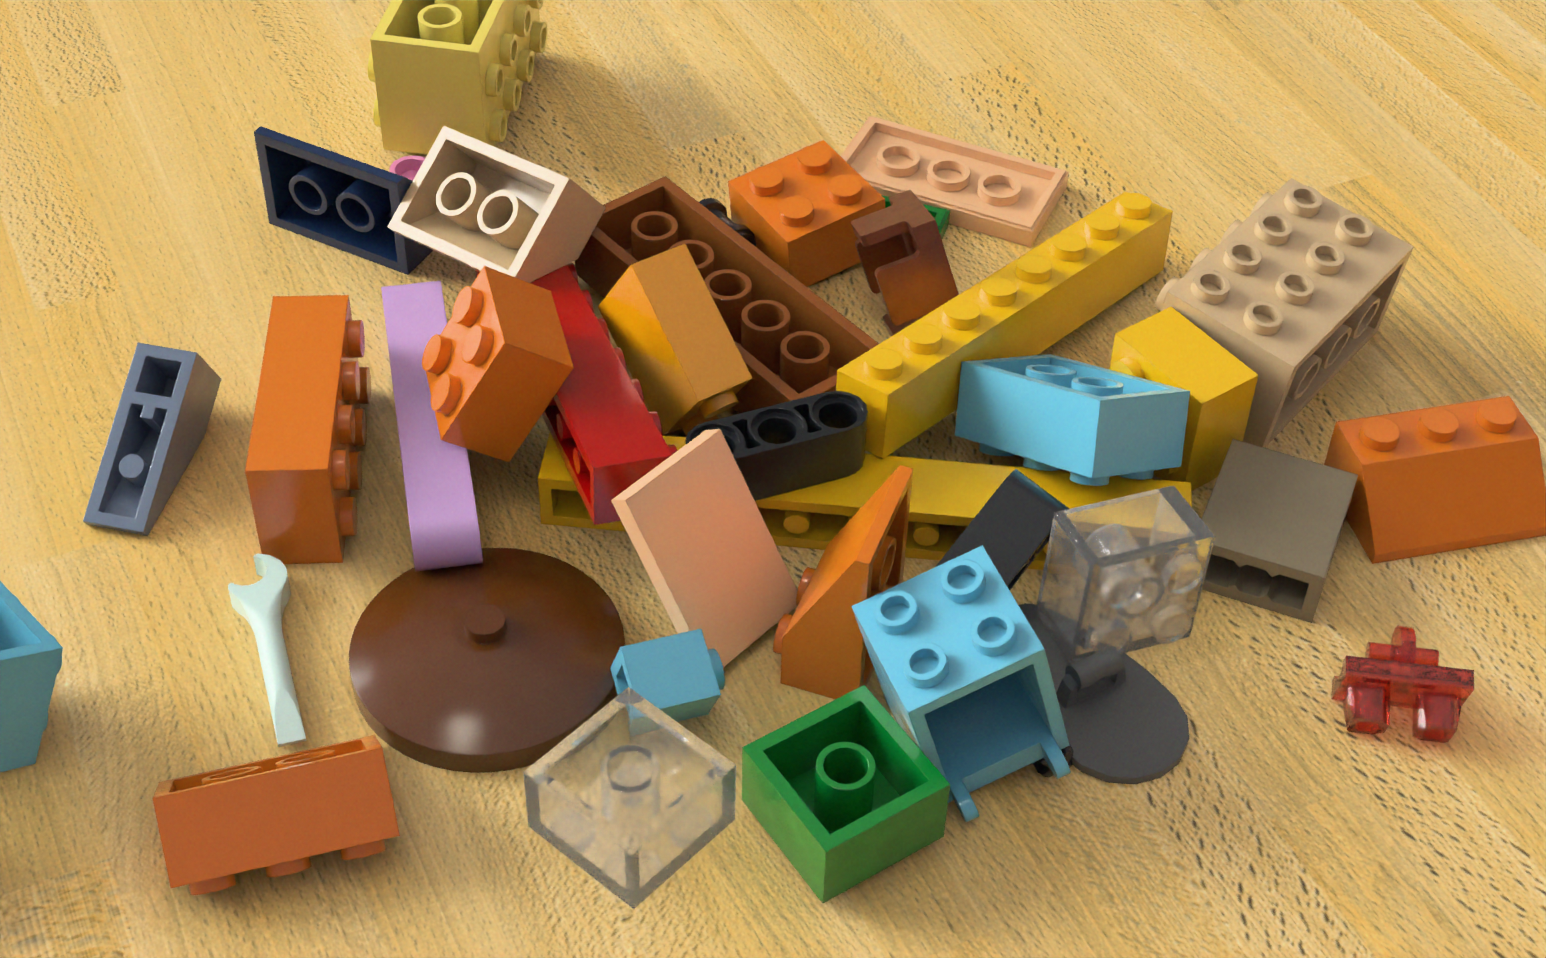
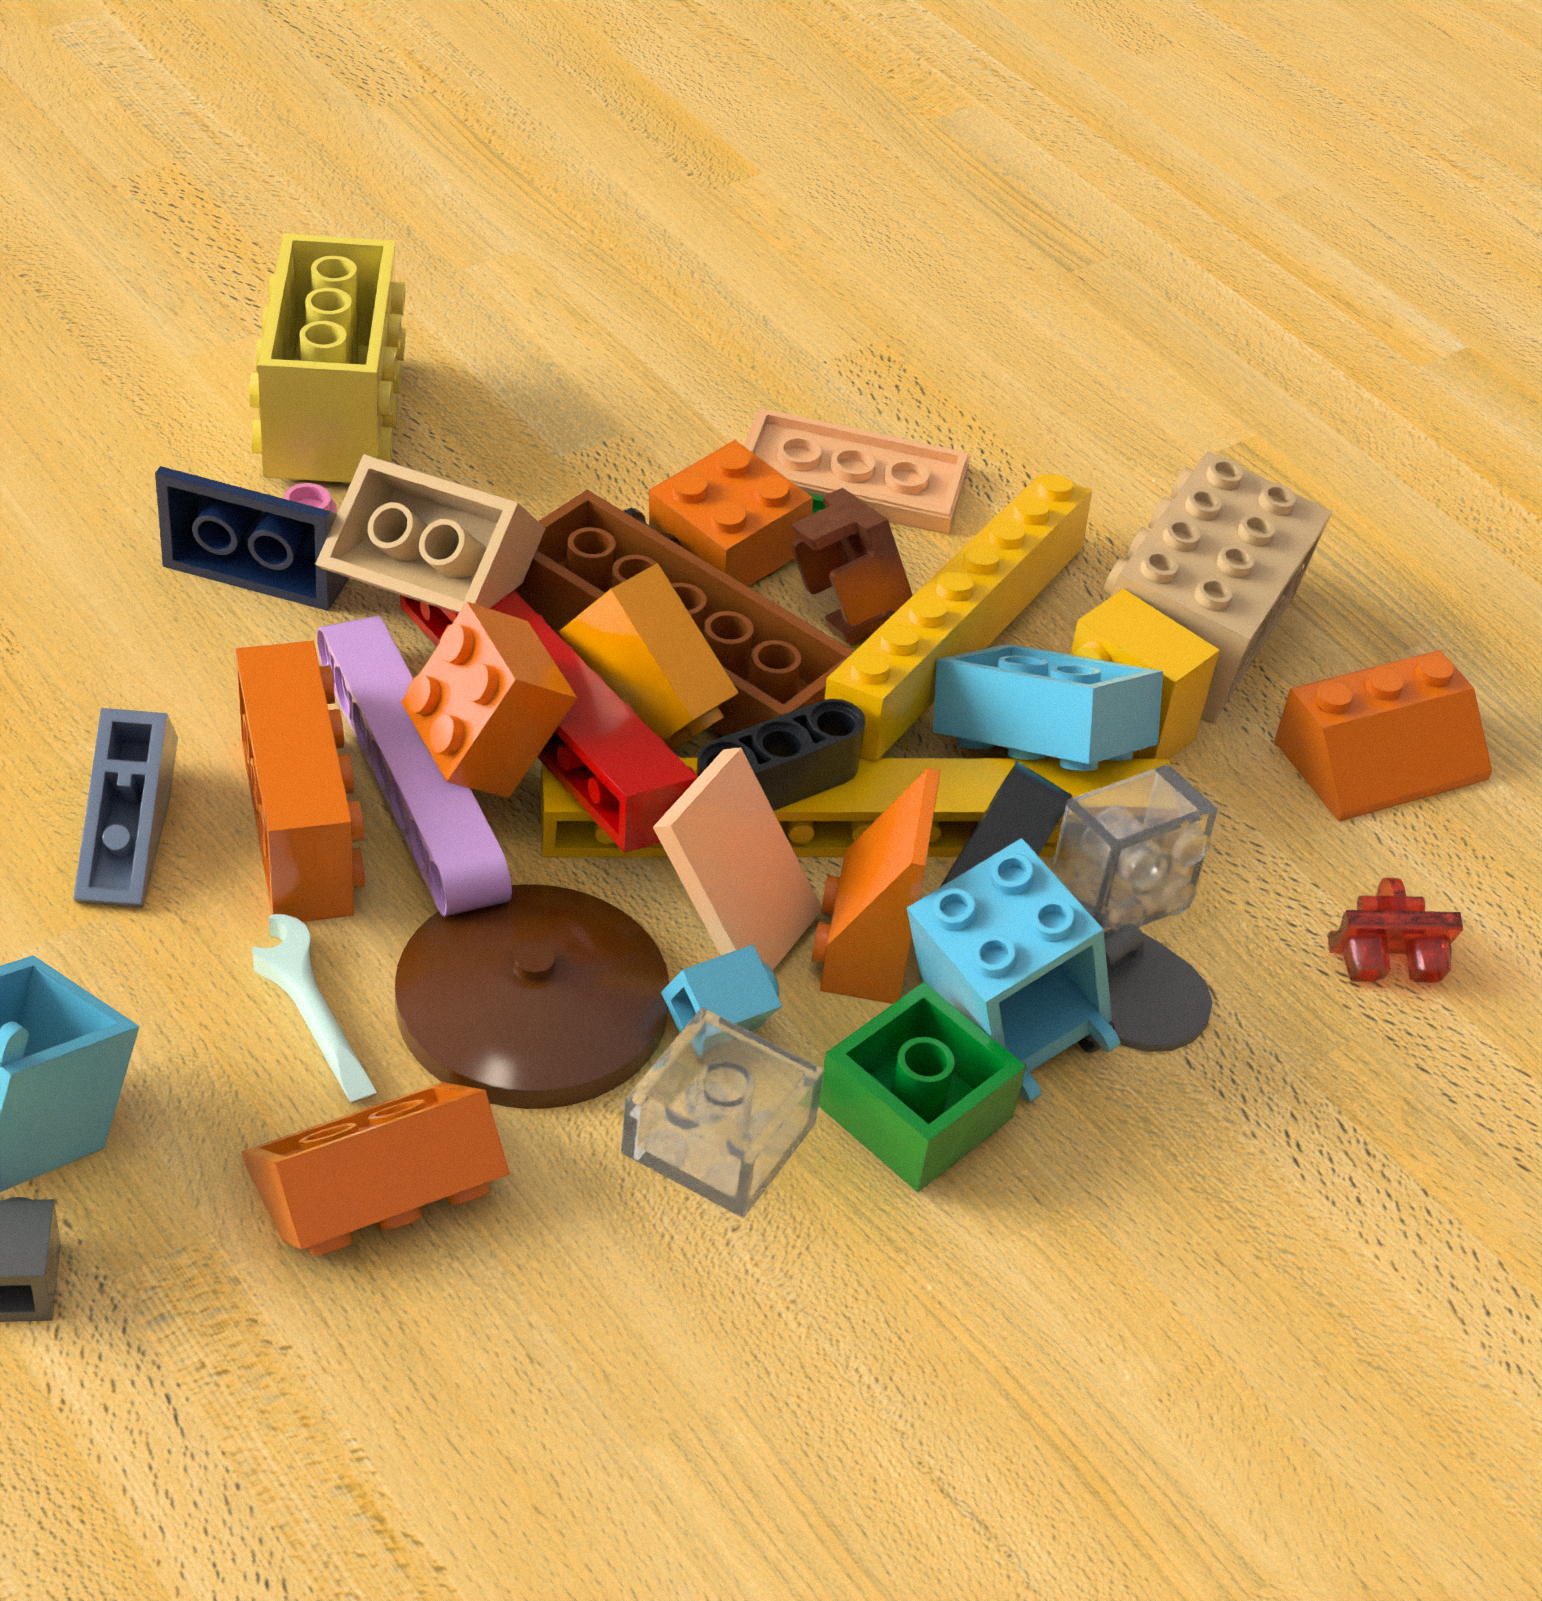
camera: 15 degrees left, 0 degrees up
dark tan brick [1184,439,1358,623] -> none

